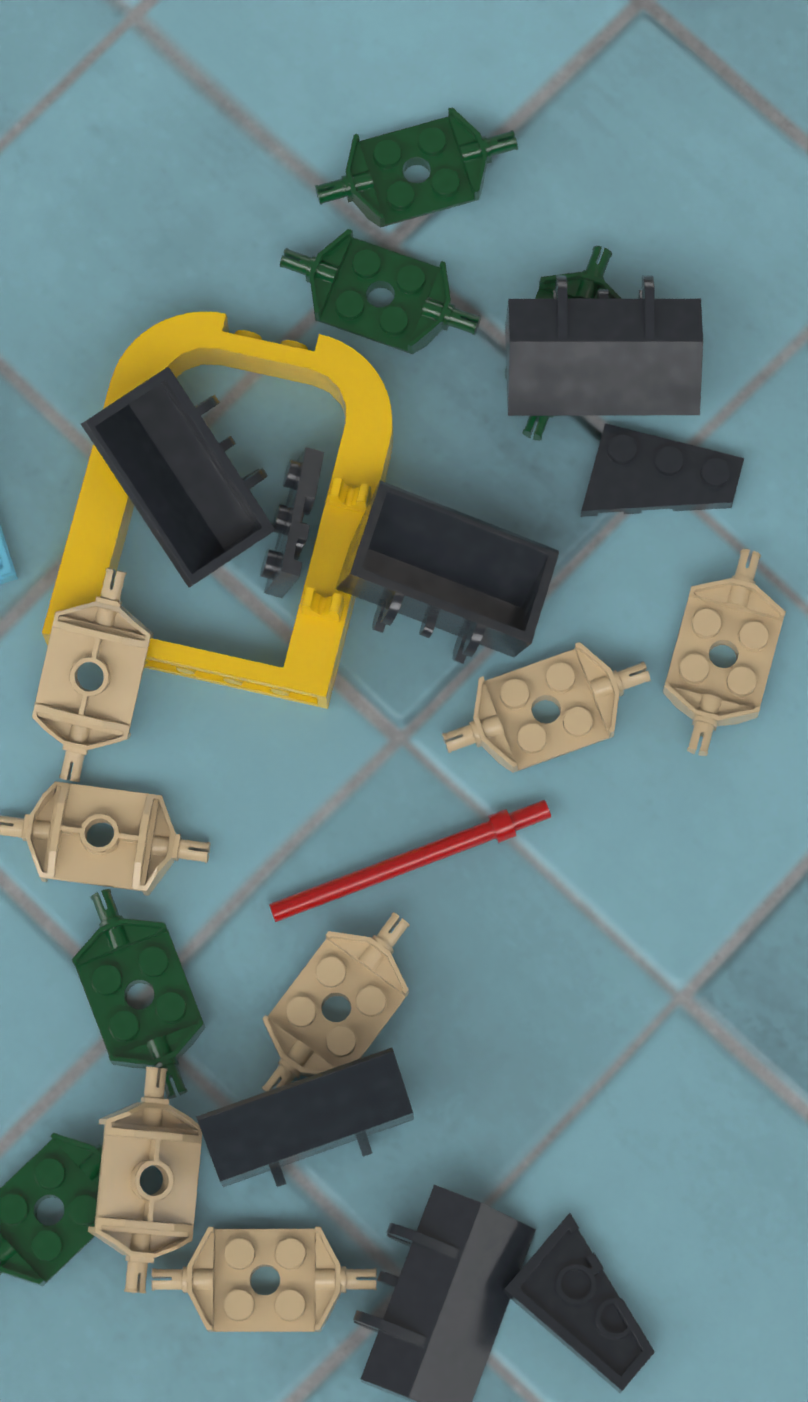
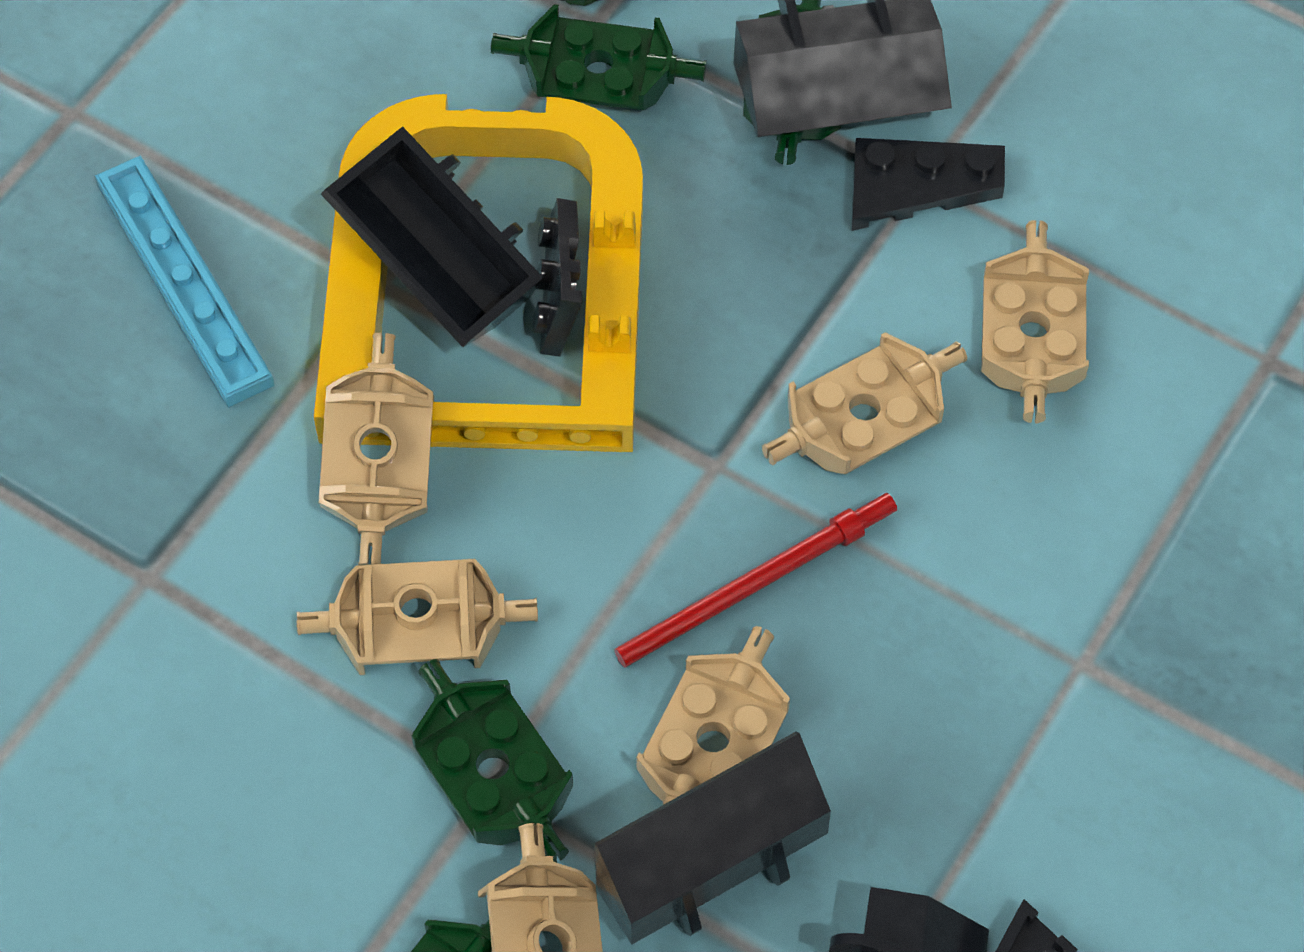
camera: 15 degrees left, 15 degrees down
black piece [335,480,559,664] -> none

